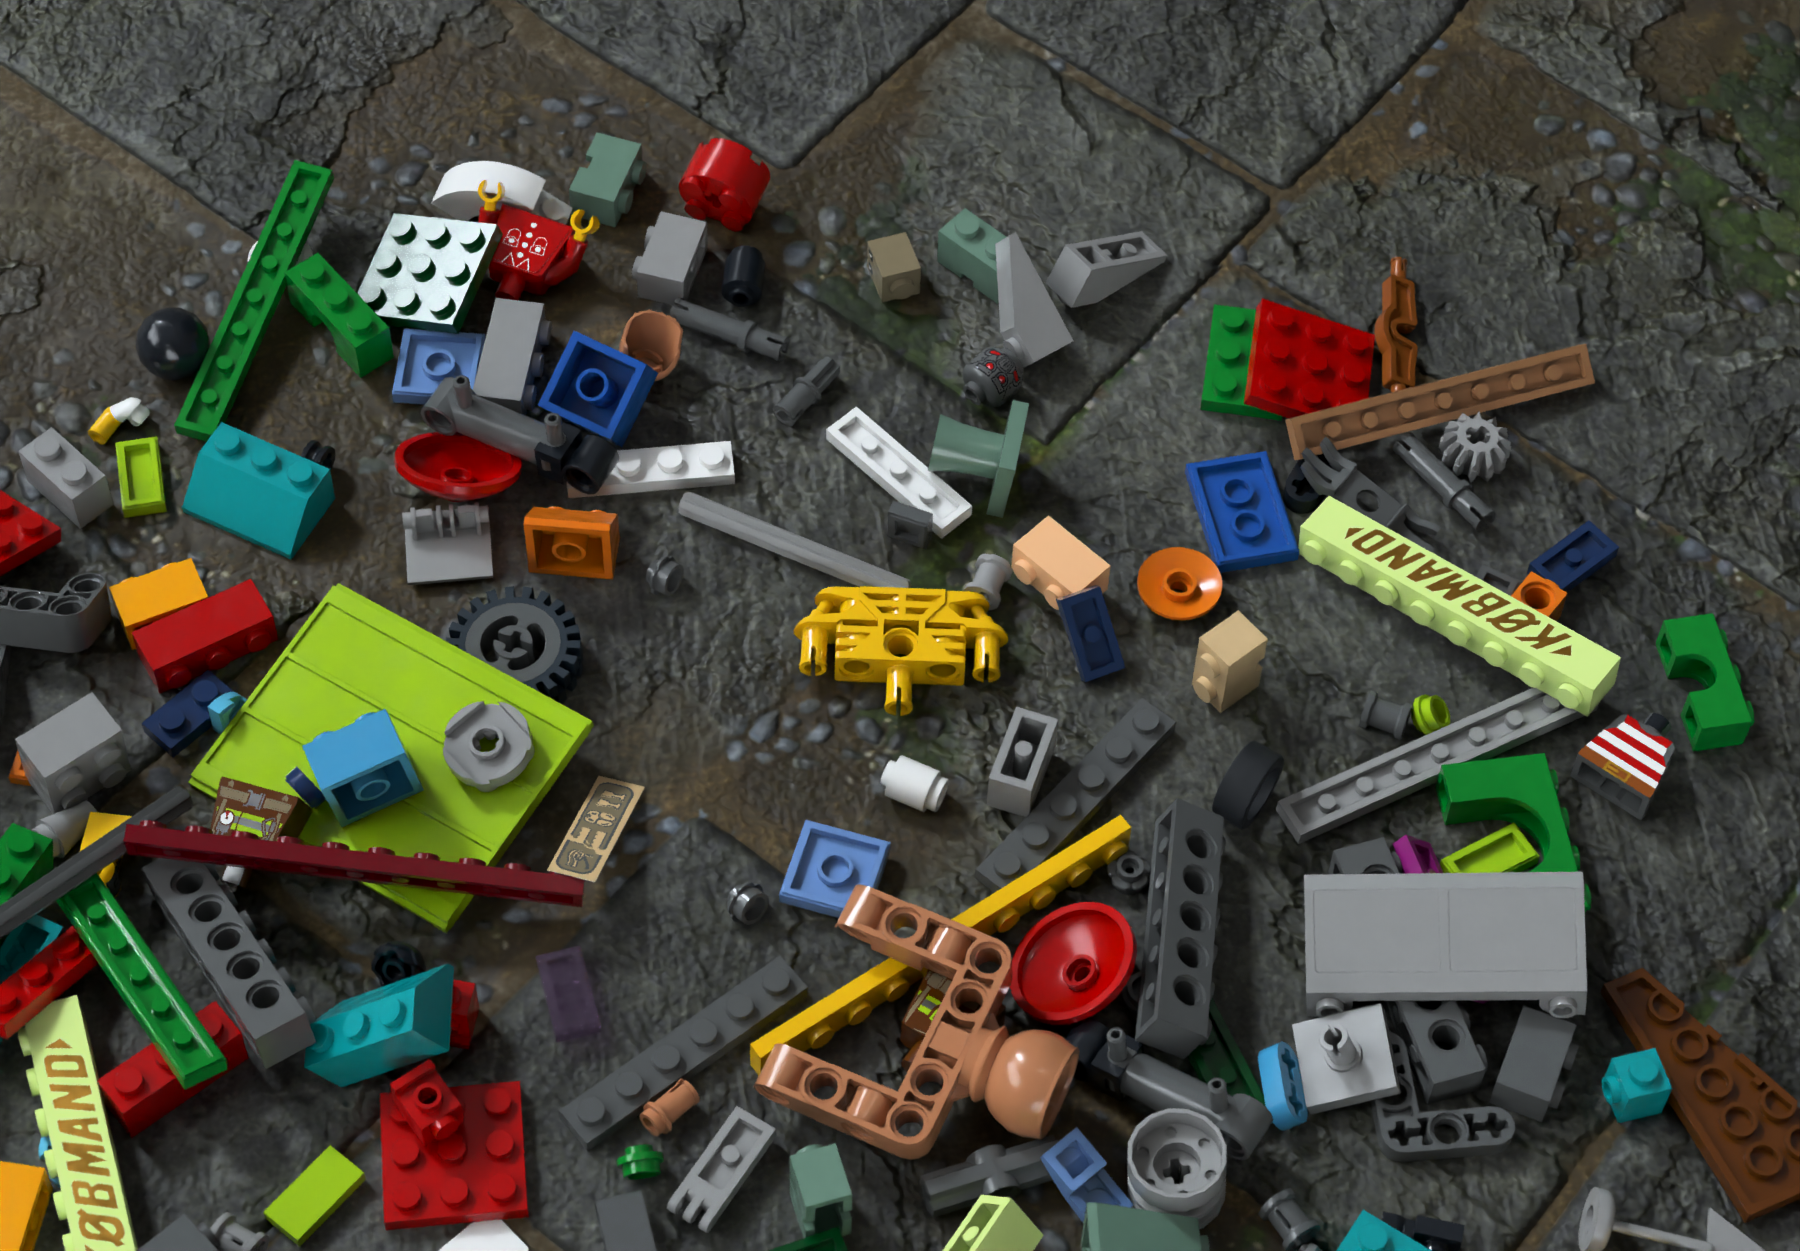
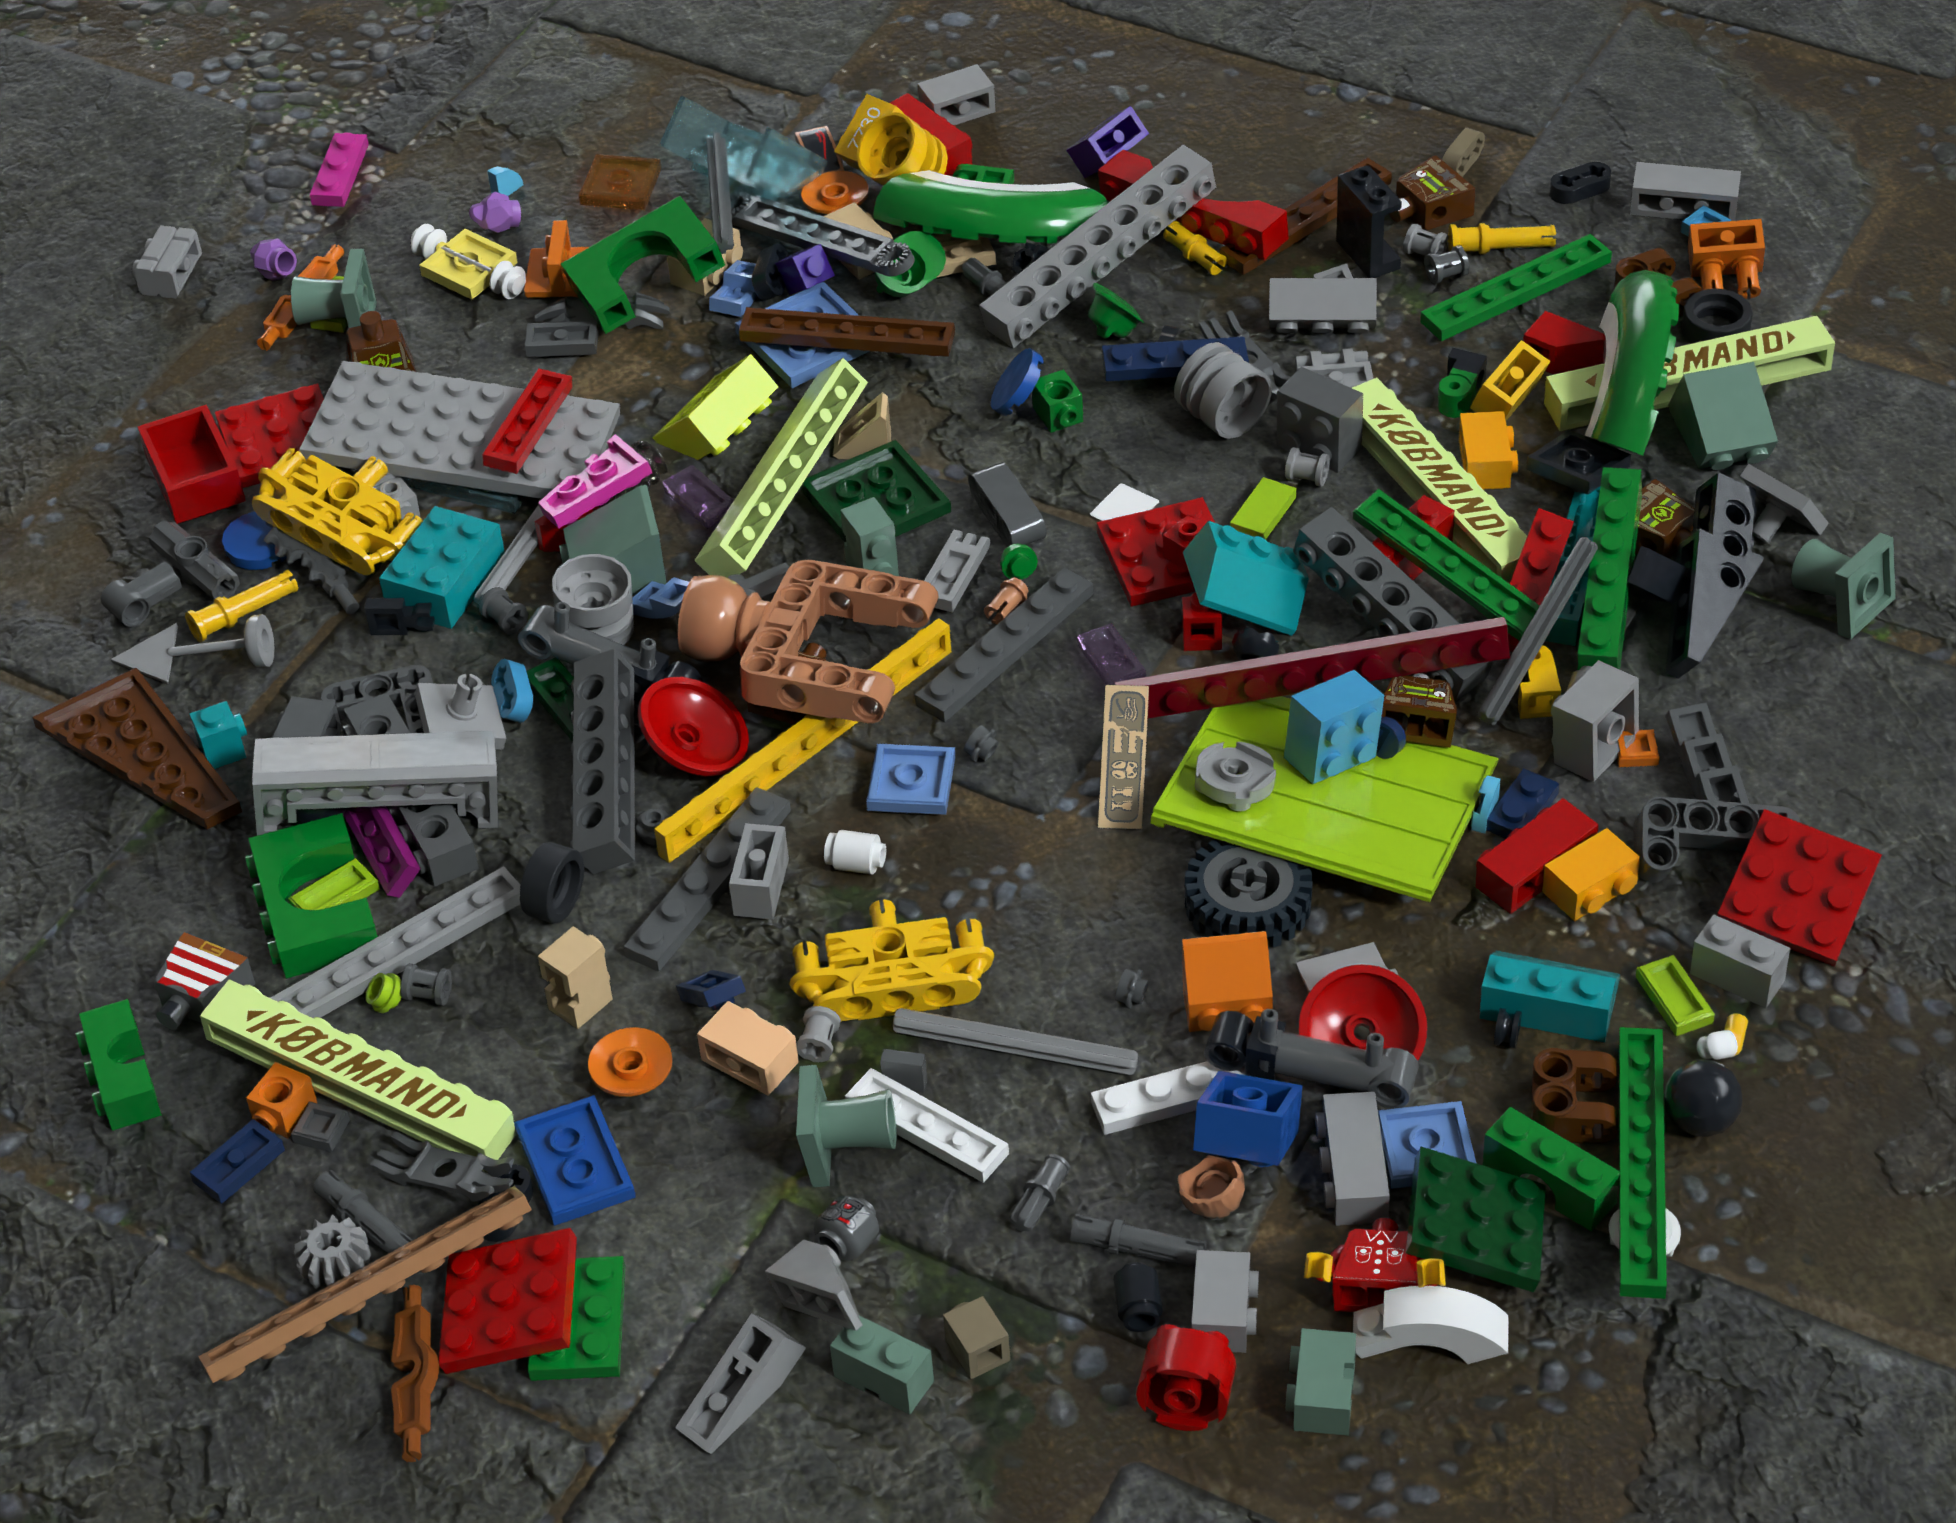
camera: 175 degrees right, 10 degrees down
none -> reddish brown piece [1531,1048,1618,1143]

